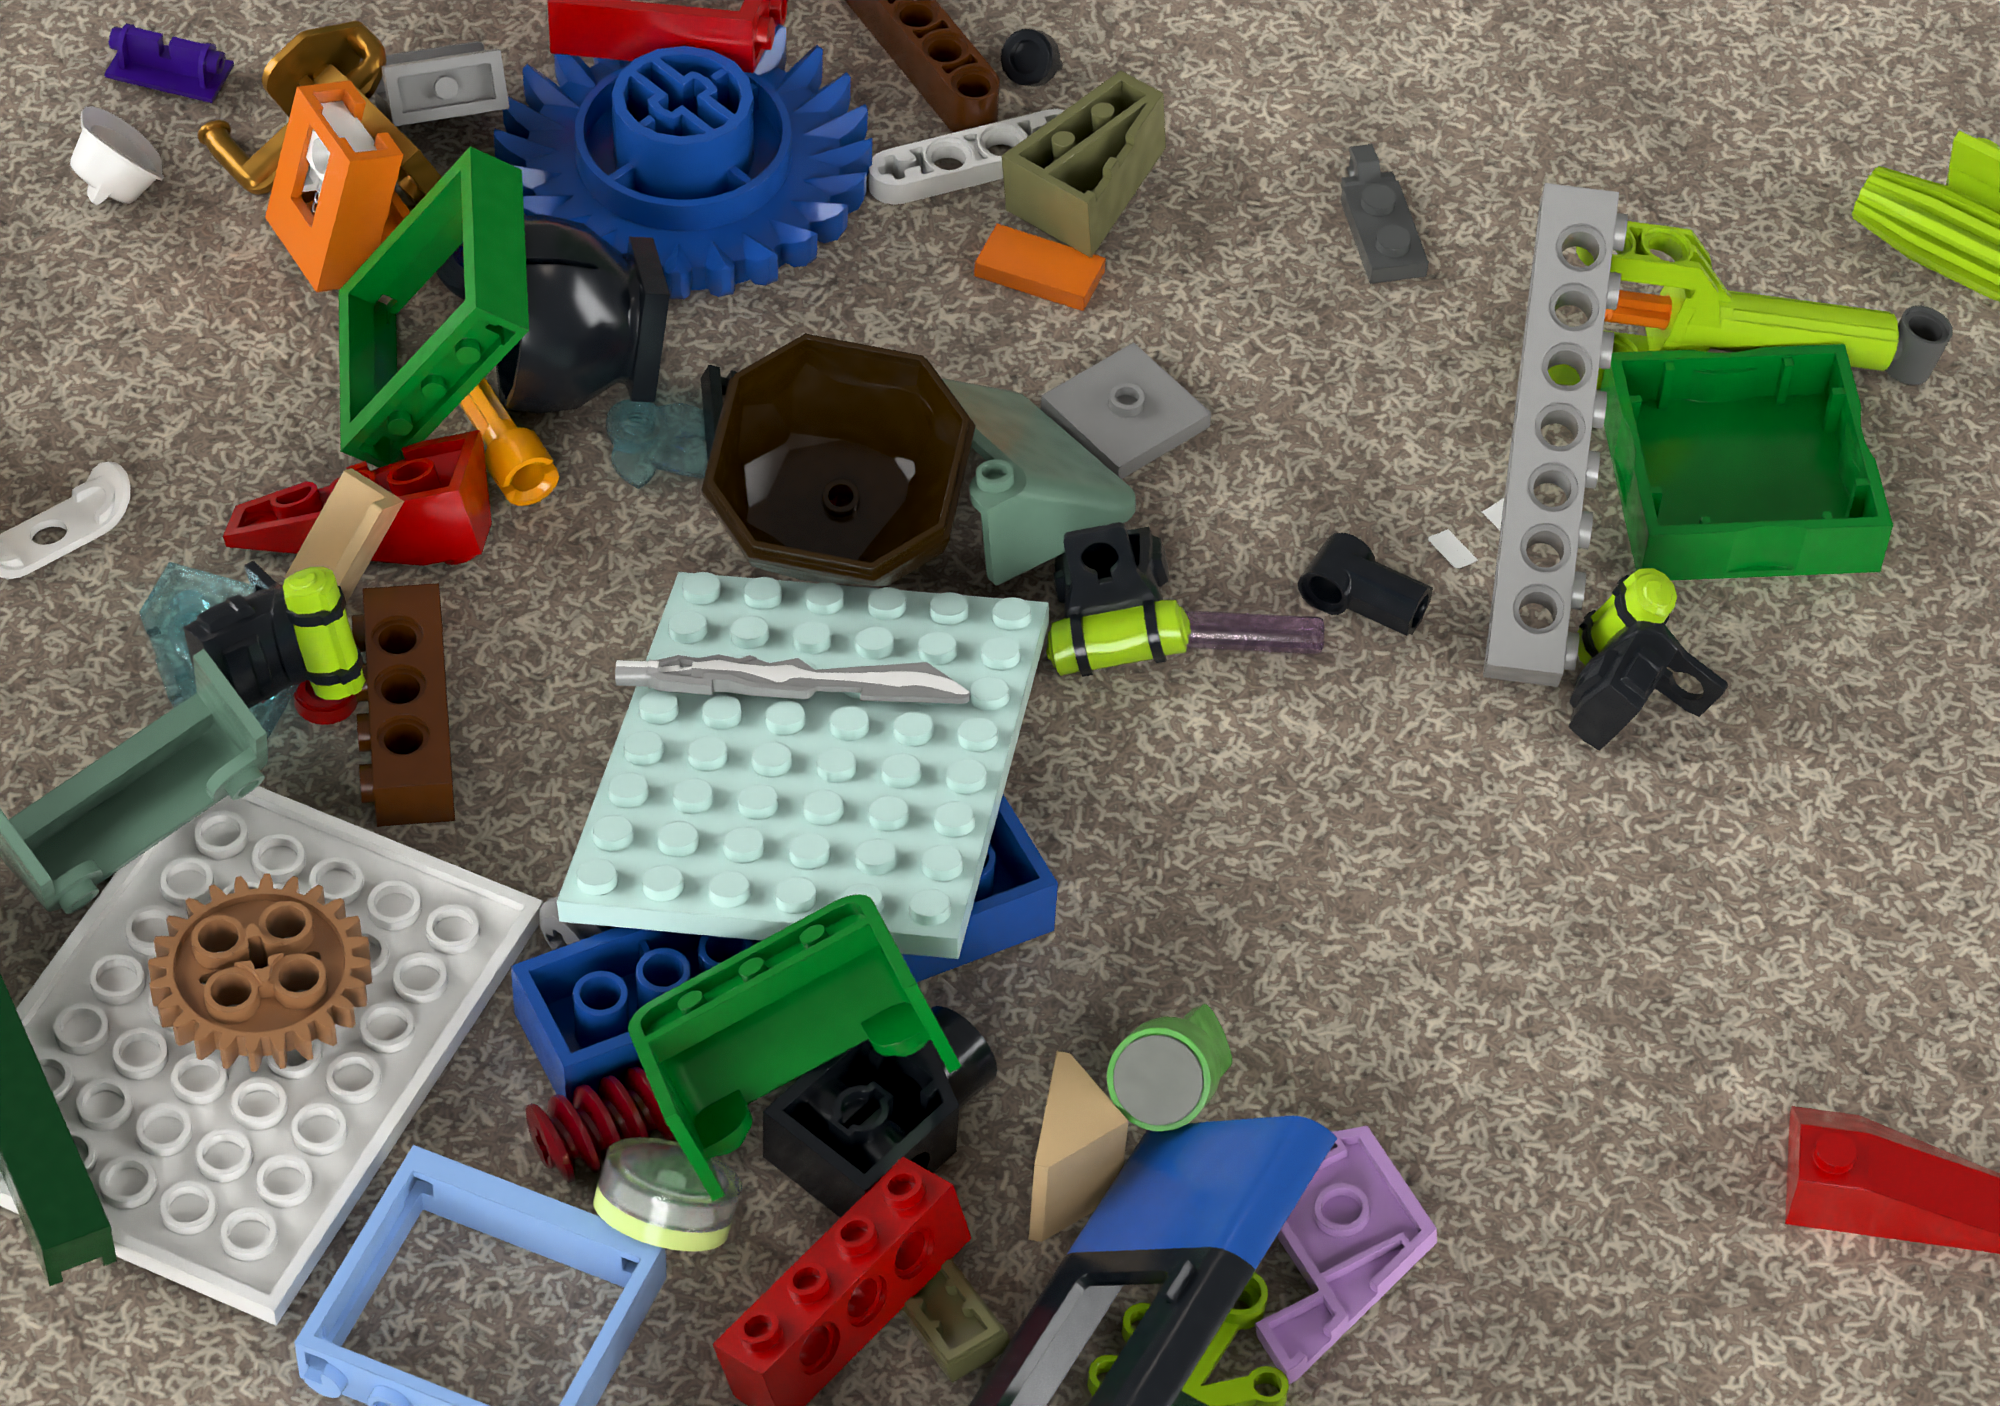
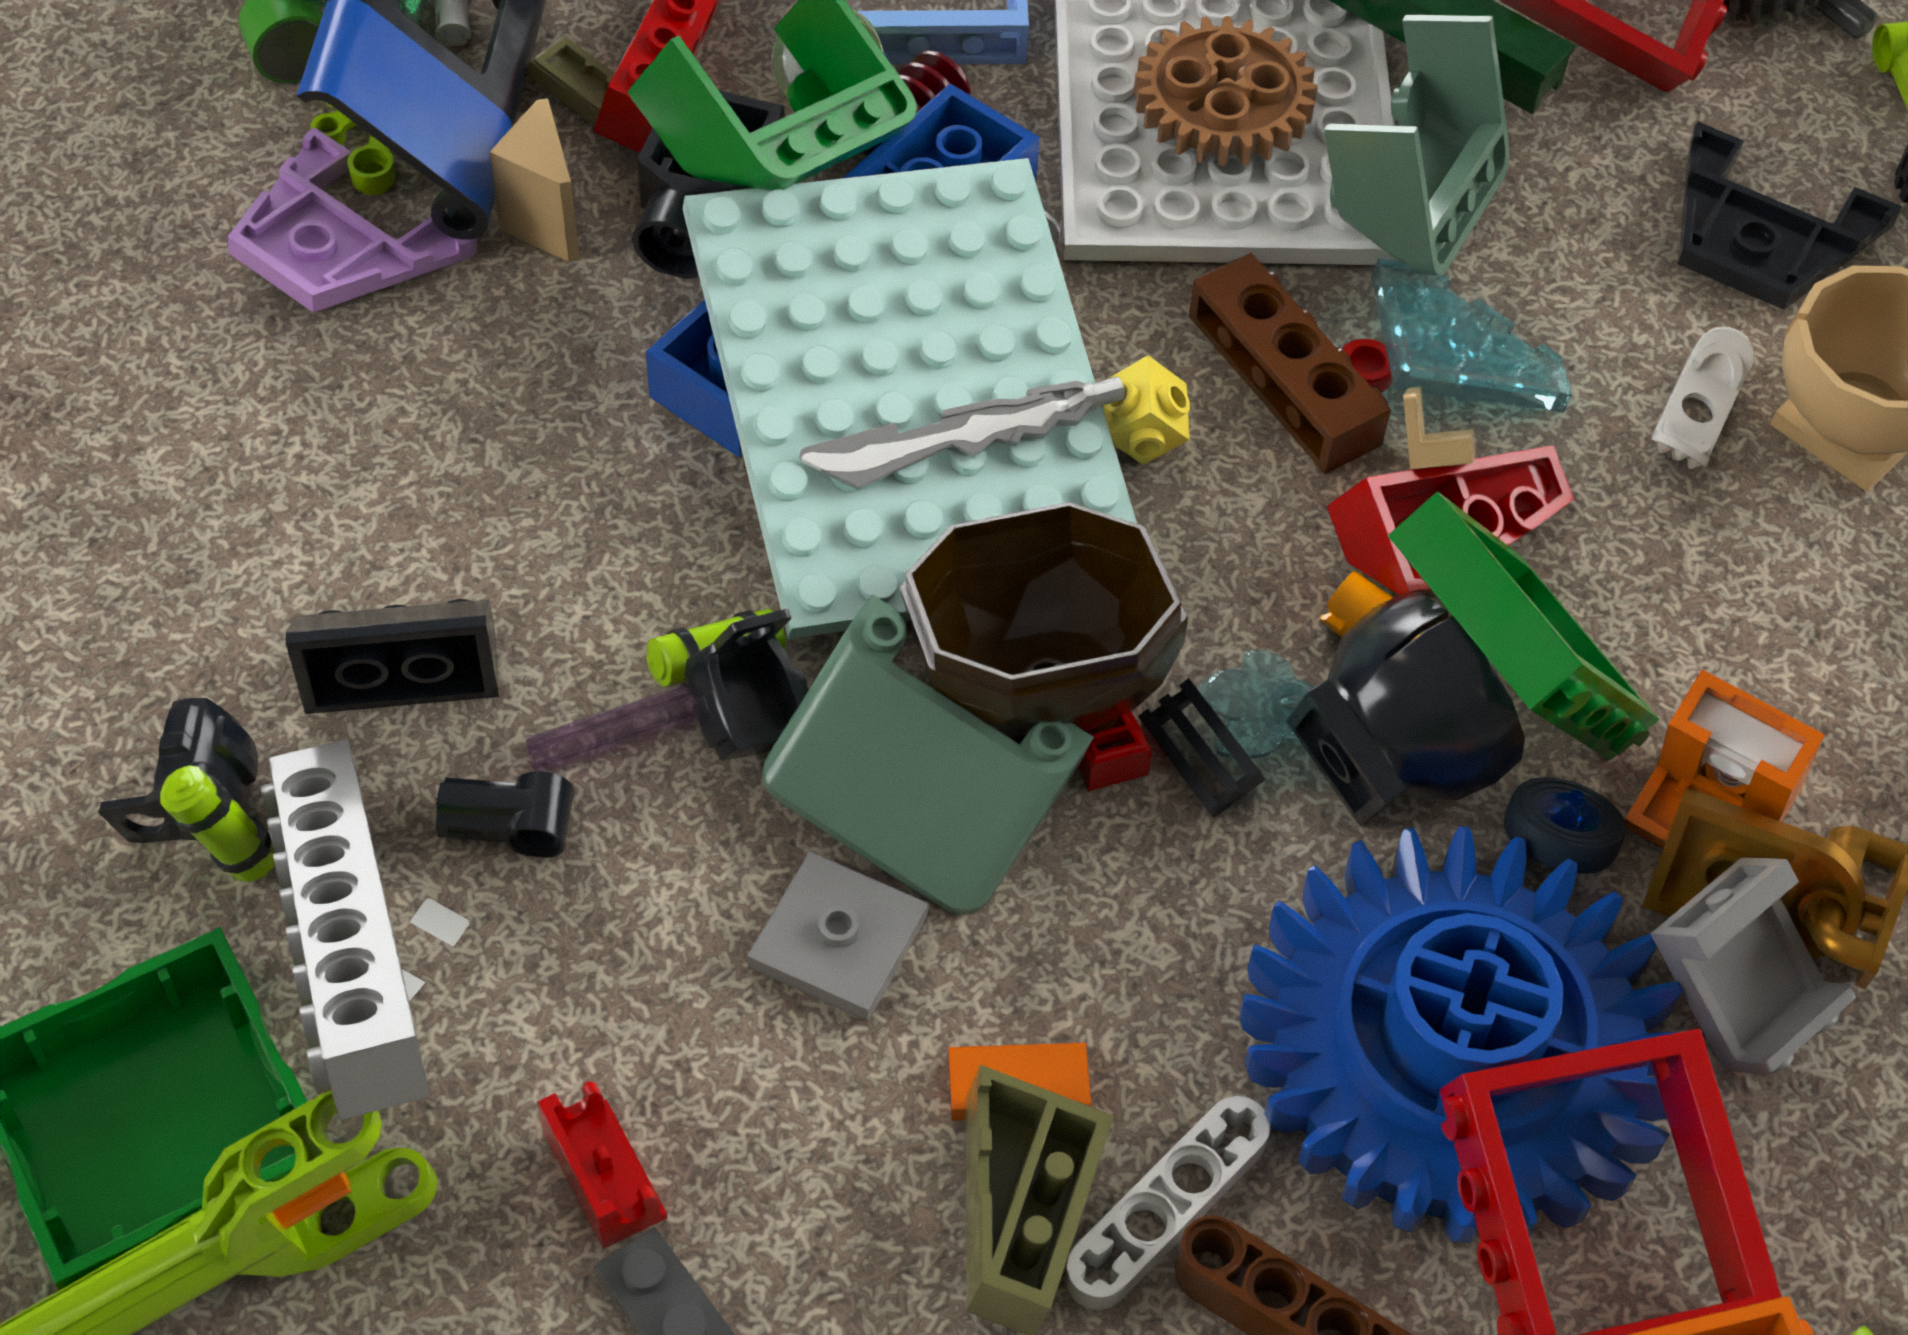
camera: 155 degrees right, 5 degrees up
black piece [183,561,366,708] -> none
piece [1107,1004,1232,1132] -> none
none -> black slope [286,599,499,714]
none -> red hinge [537,1081,668,1249]
none -> light yellow brick [1103,356,1190,464]

